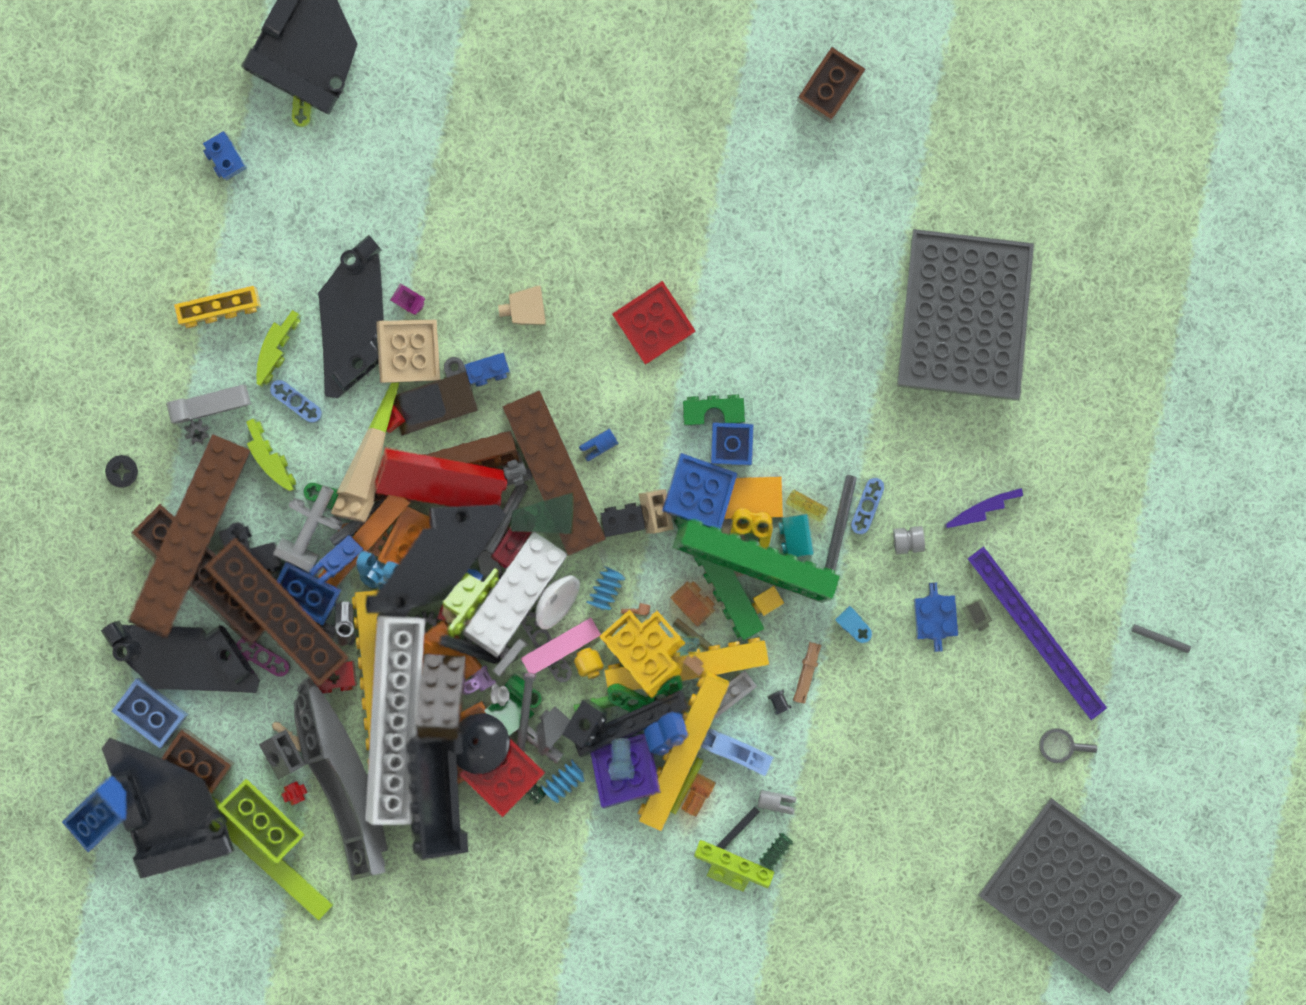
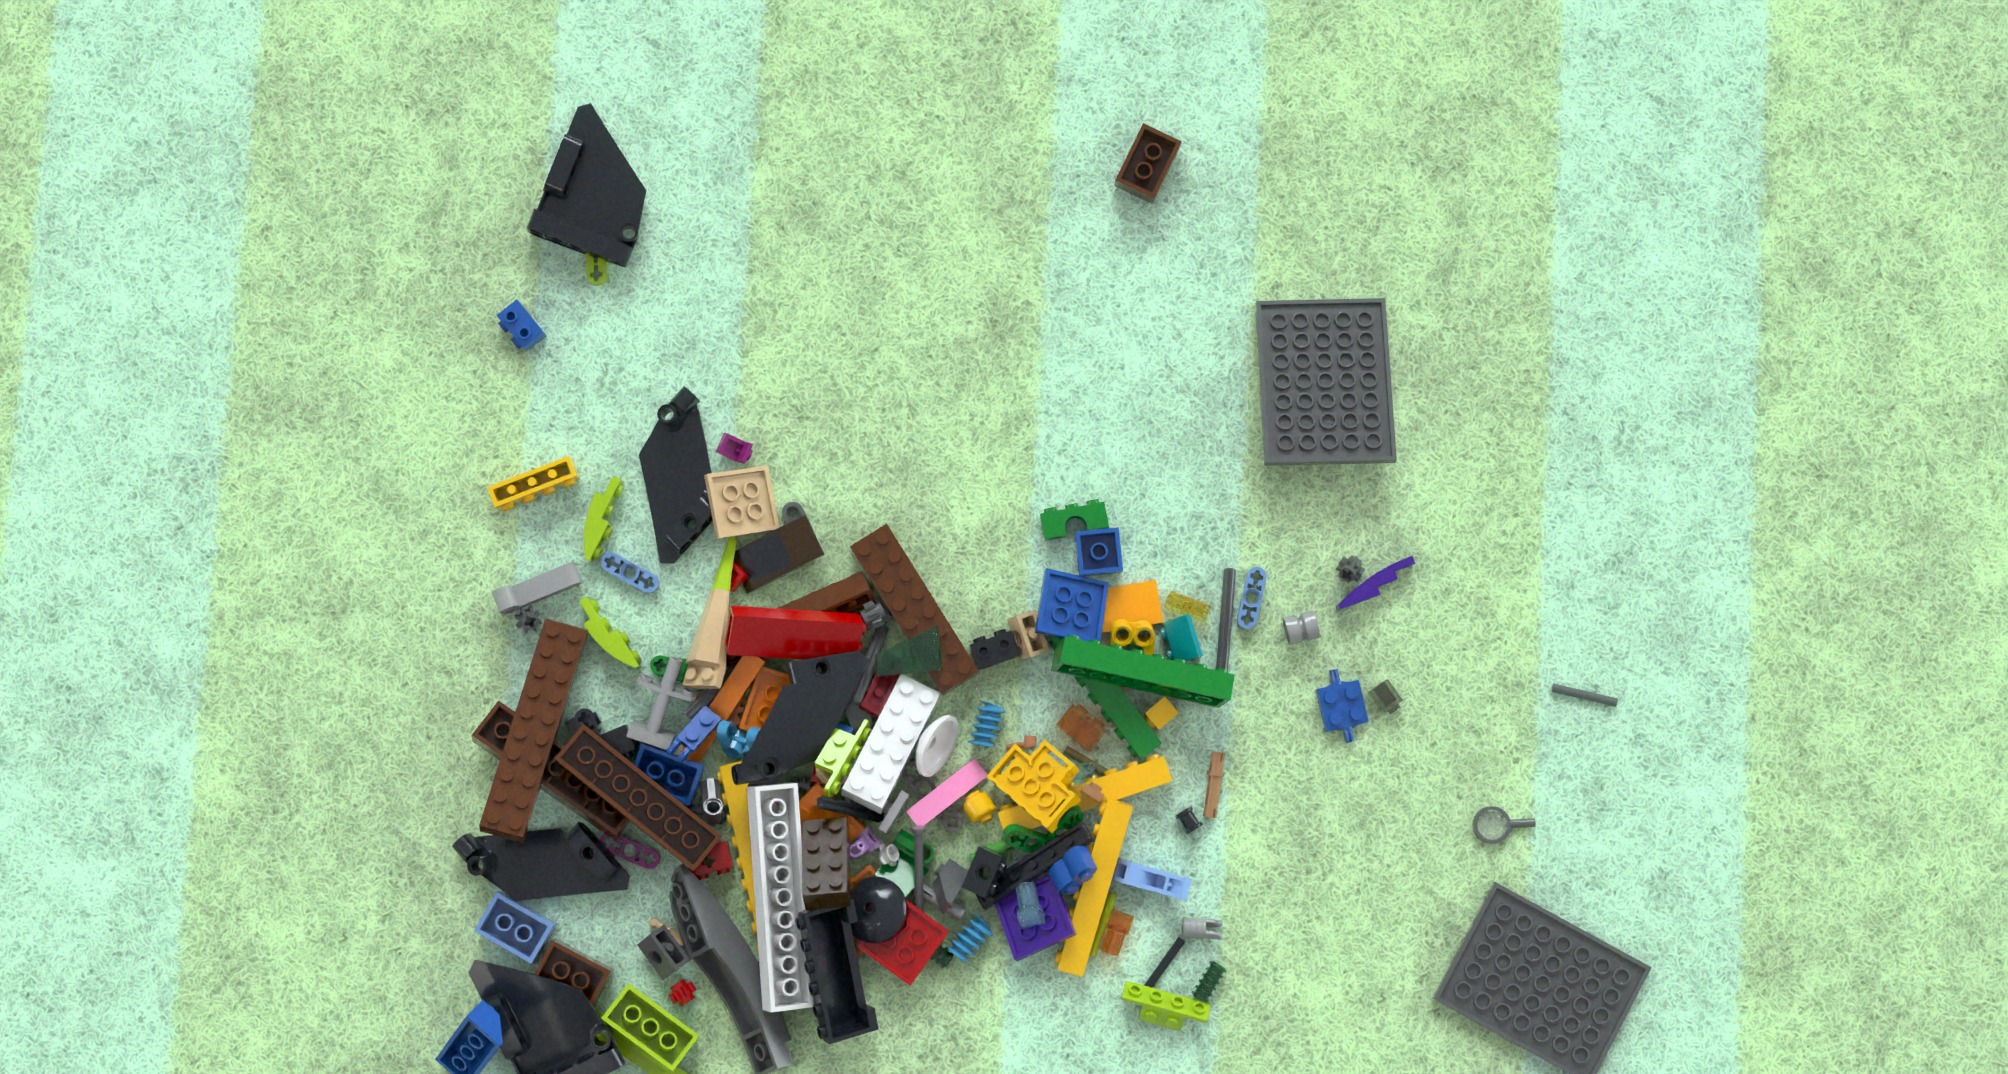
camera: 10 degrees left, 5 degrees down
black gear [105,455,139,488] -> none
blue brick [464,353,510,387] -> none
tan torso [498,286,546,326] -> none
blue hinge [579,428,619,462] -> none
red plate [612,280,696,365] -> none
light grey plate [713,670,757,720] -> none
dark azure piece [835,606,872,643] -> none
dark purple plate [967,546,1107,720] -> none
none -> dark grey gear [1336,555,1365,583]

